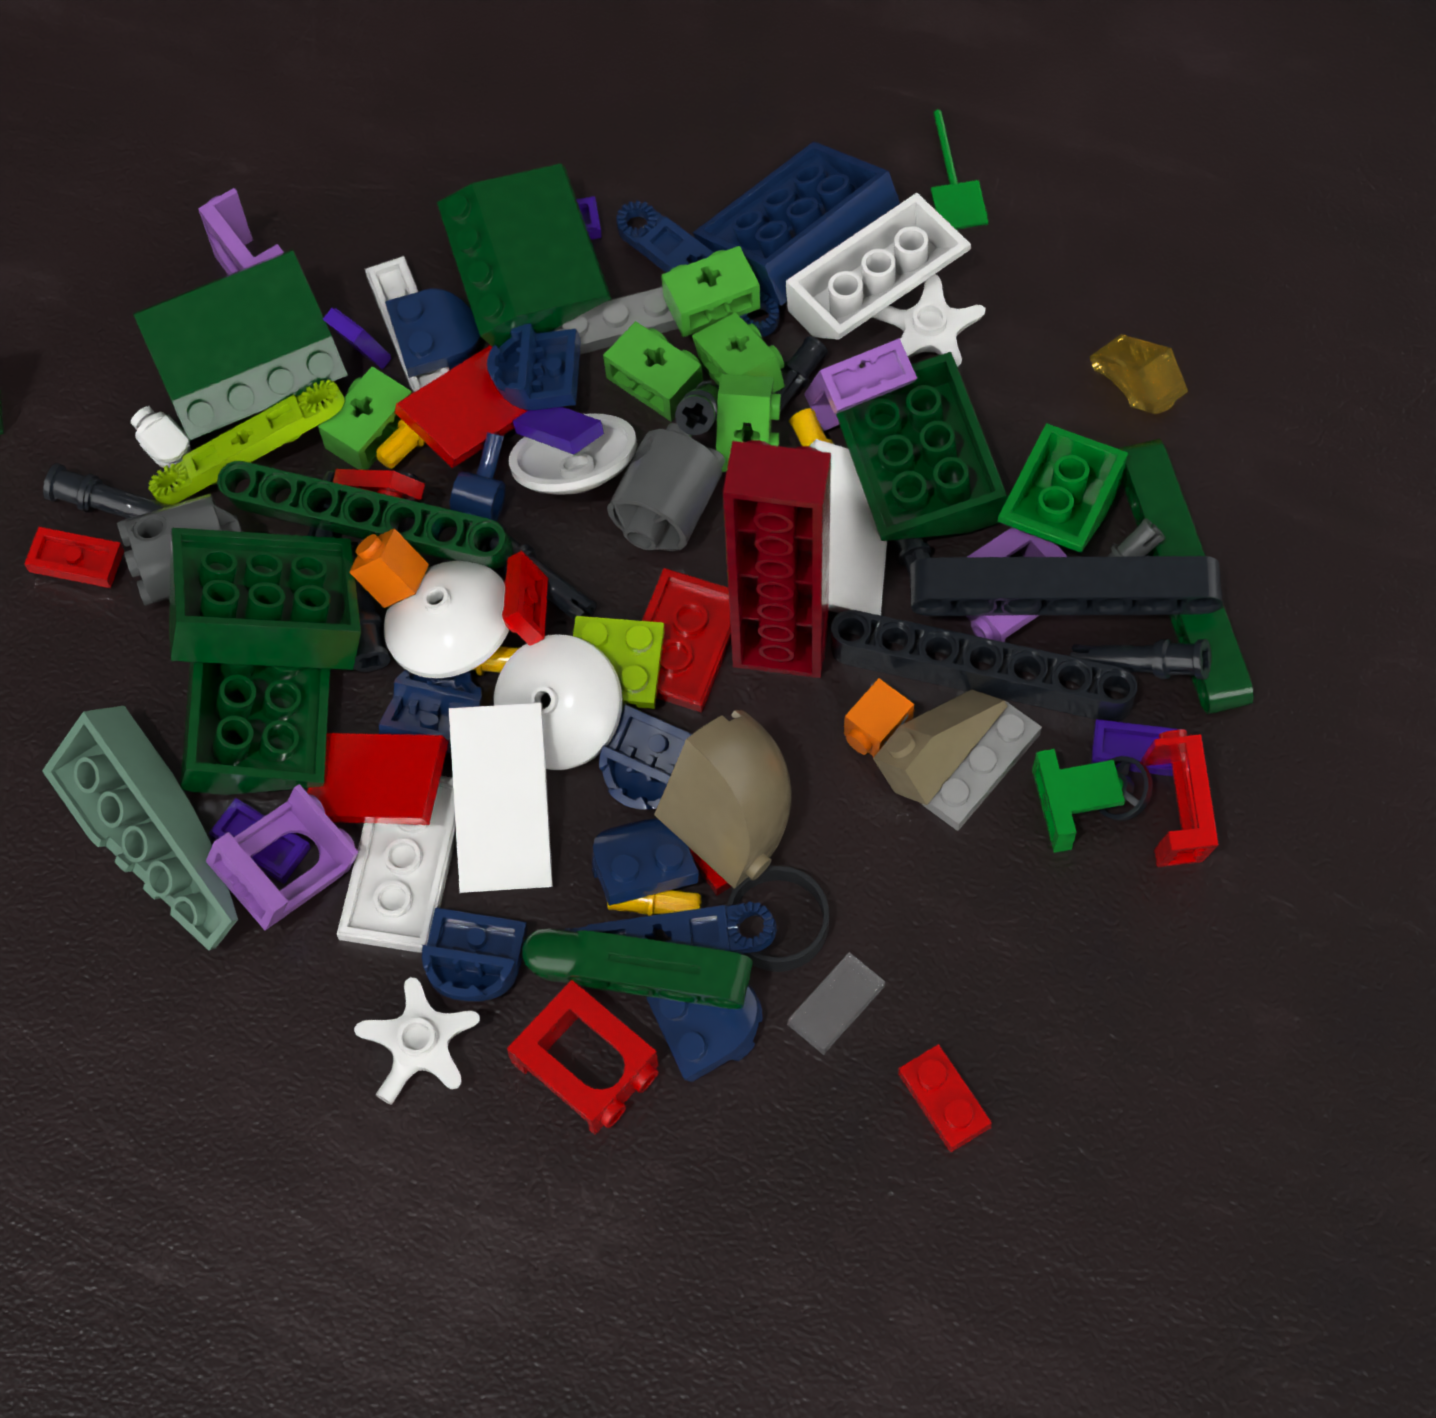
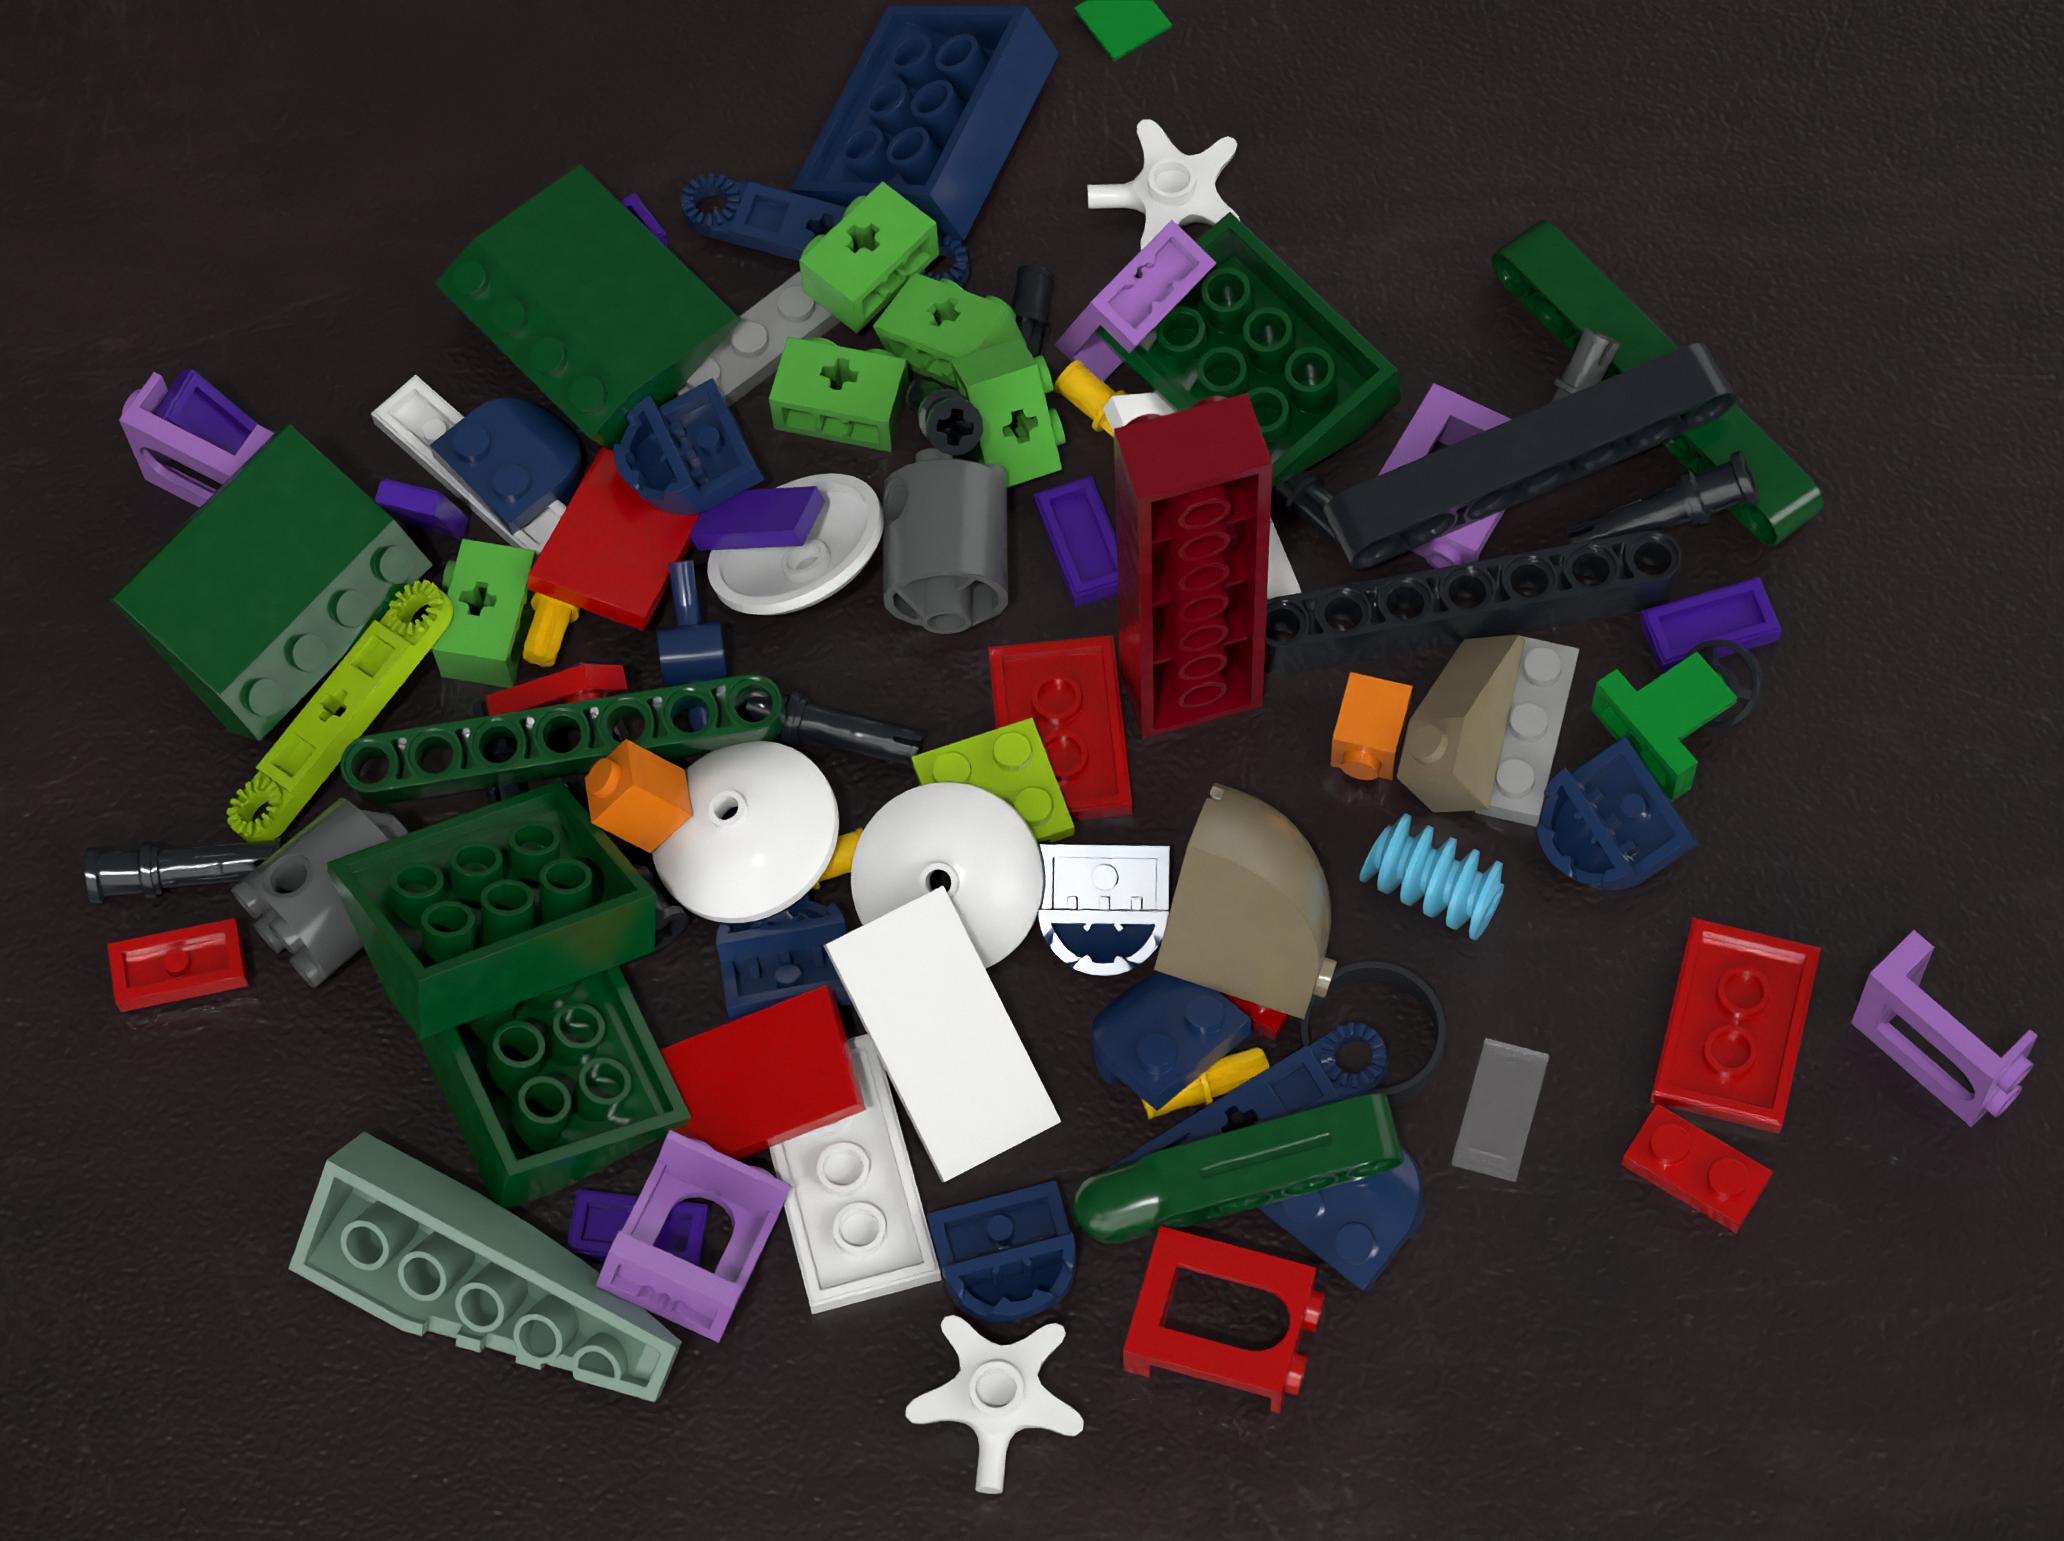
camera: 25 degrees left, 0 degrees up
white arm [131,406,191,468] -> none
red plate [502,551,548,646] -> none
white slope [786,193,971,339] -> none
green slope [998,423,1128,552] -> none
clear yellow arch [1089,334,1188,414] -> none
red panel [1141,729,1219,867] -> none
none -> dark purple tile [154,369,259,456]
none -> medium azure piece [1359,813,1504,940]
none -> dark blue slope [1537,736,1699,890]
none -> red tile [1649,918,1821,1134]
none -> medium lavender panel [1851,930,2038,1127]

